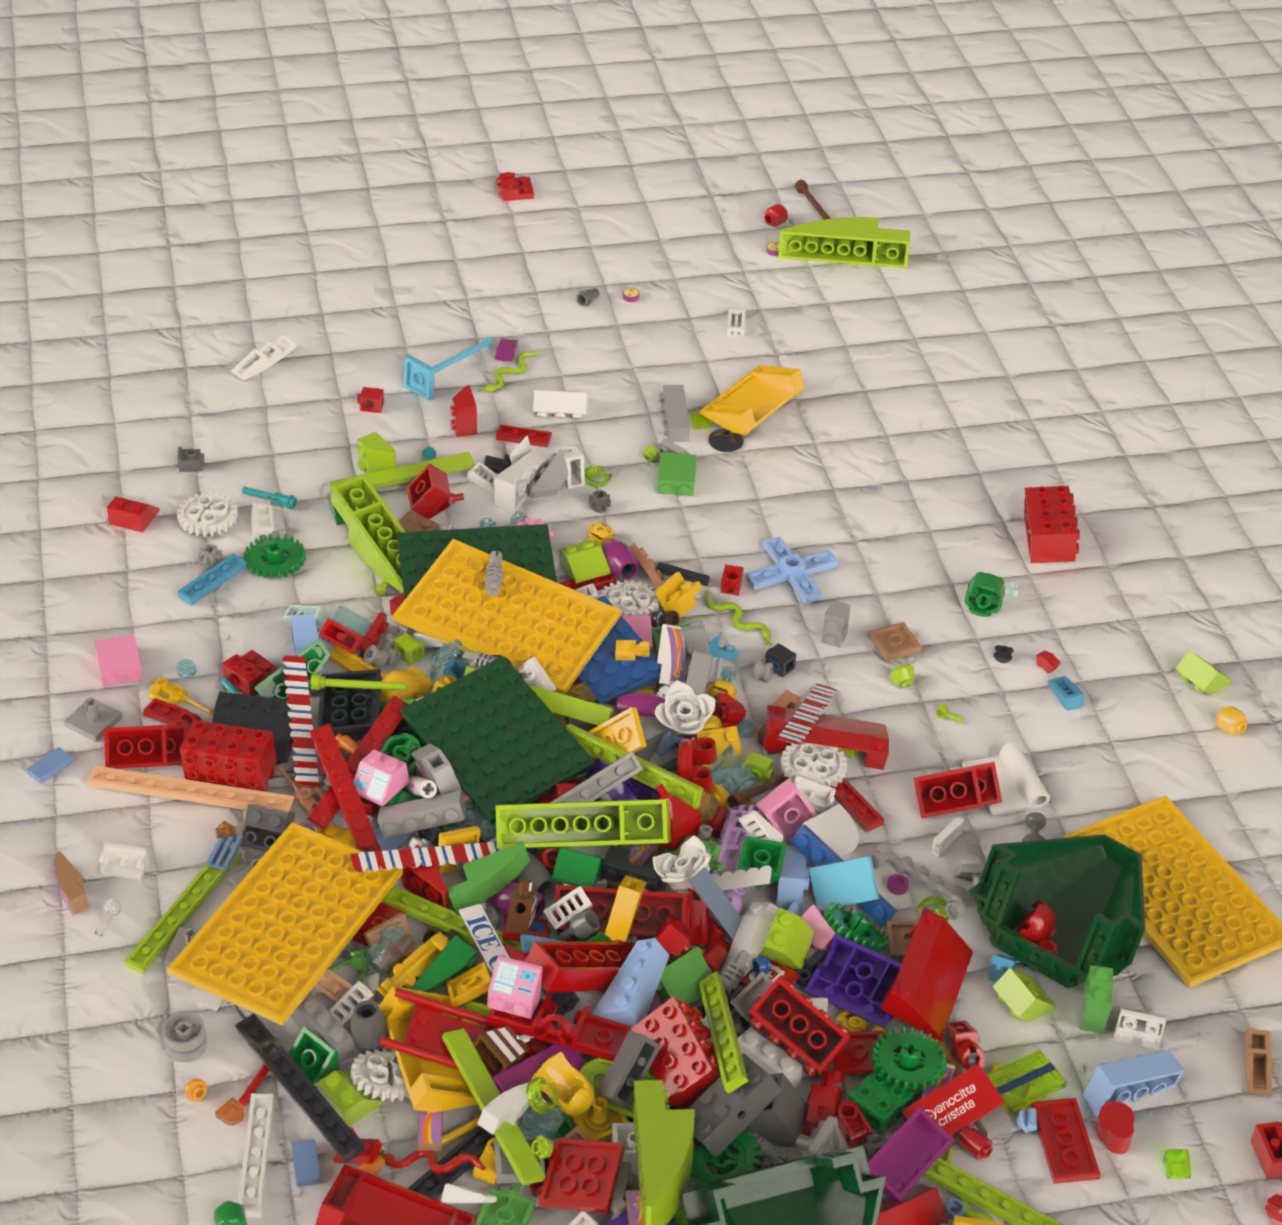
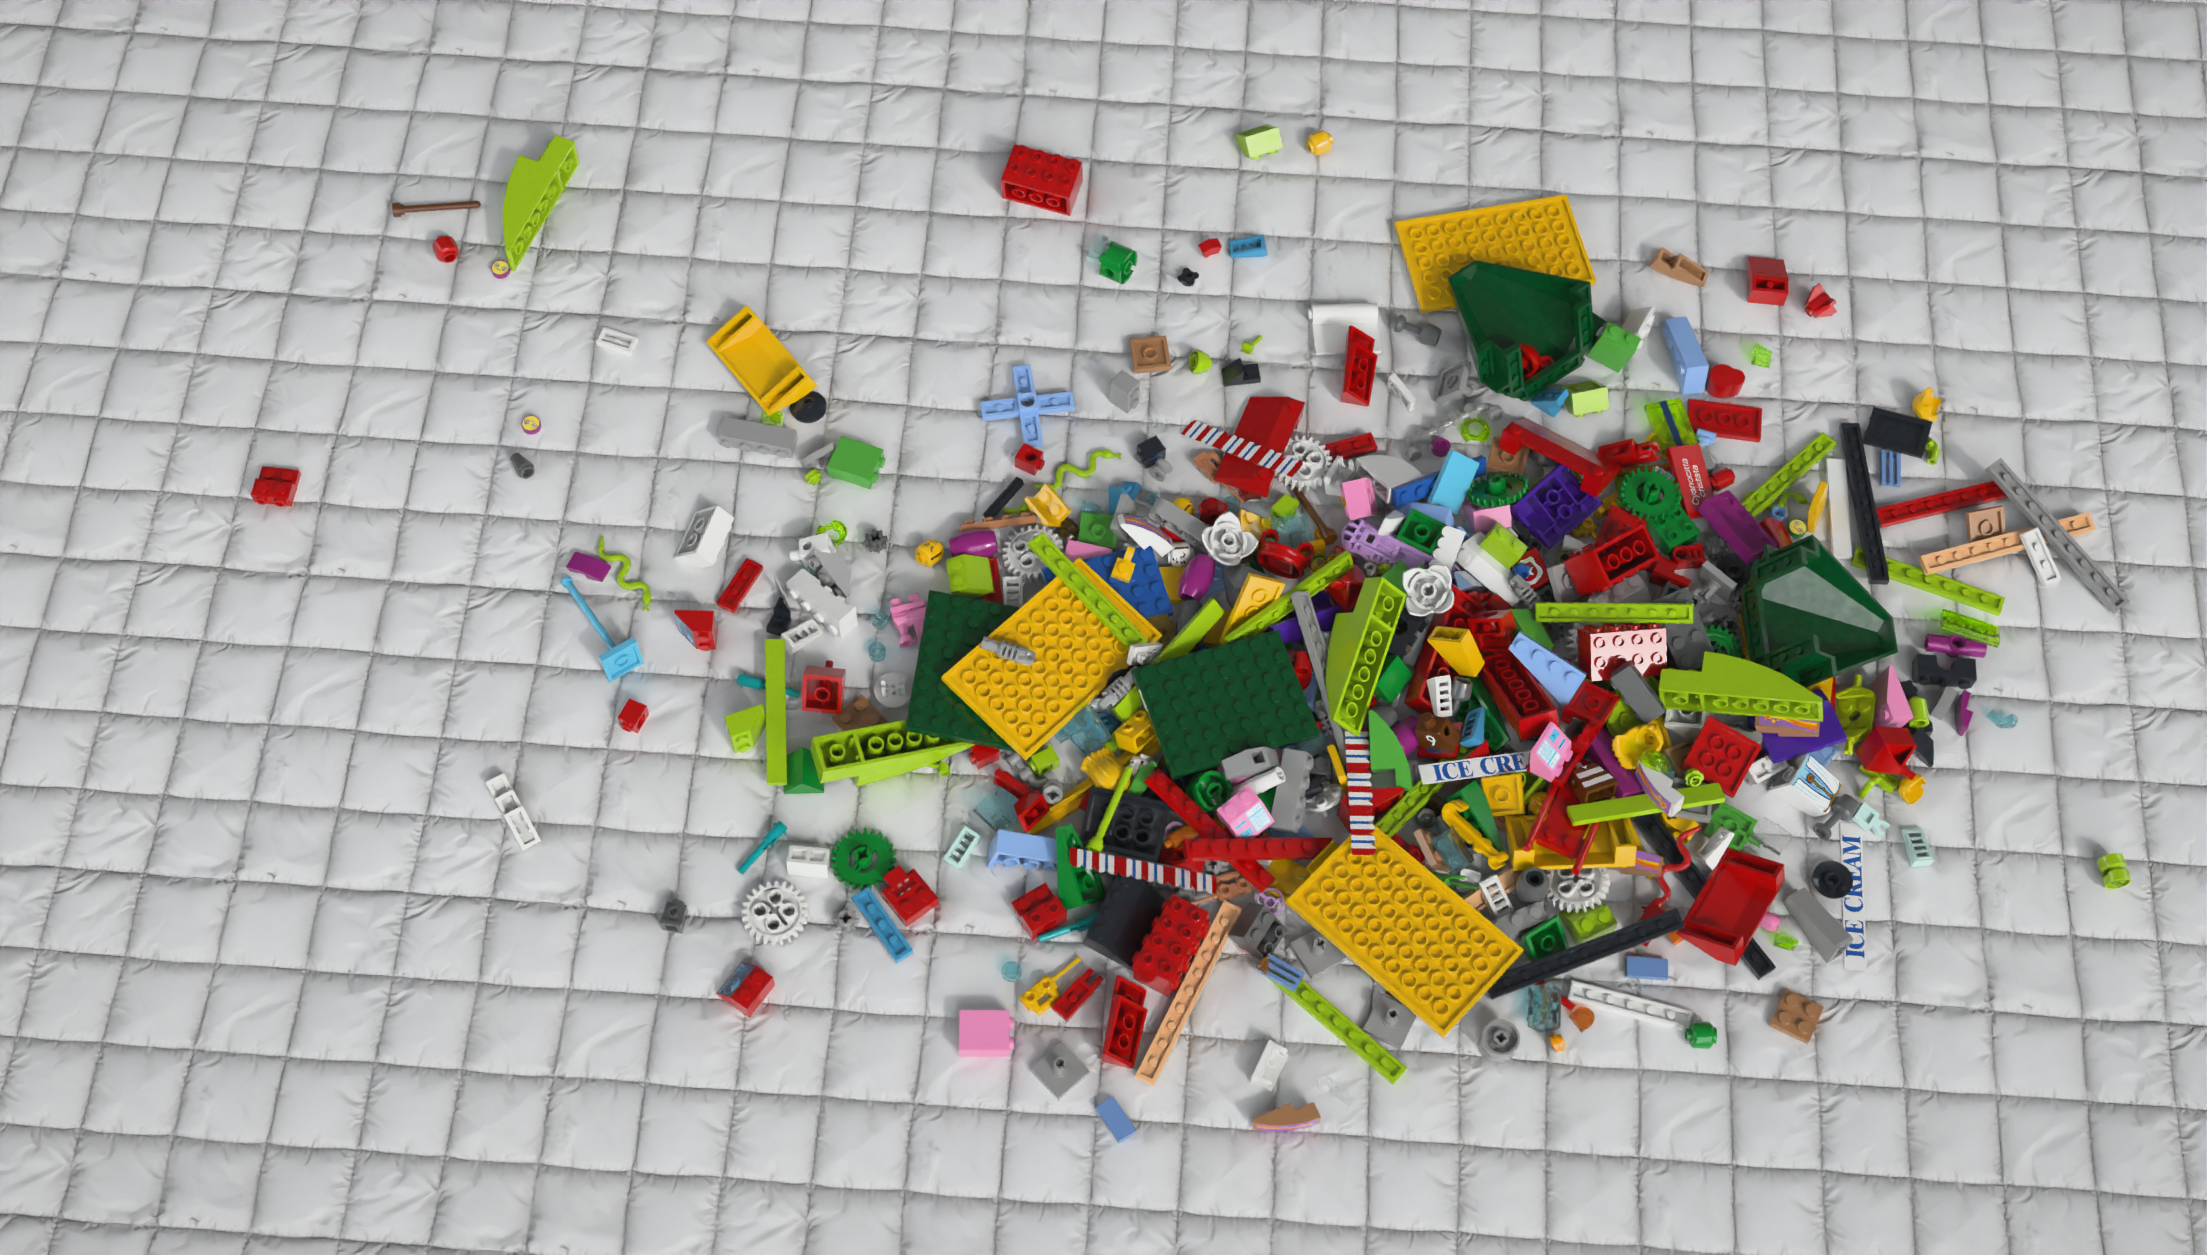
camera: 75 degrees left, 20 degrees up
none -> red piece [881,865,939,927]
none -> lime tile [1027,532,1148,650]
none -> black slope [1221,358,1261,387]
none -> clear light blue brick [1527,983,1561,1033]

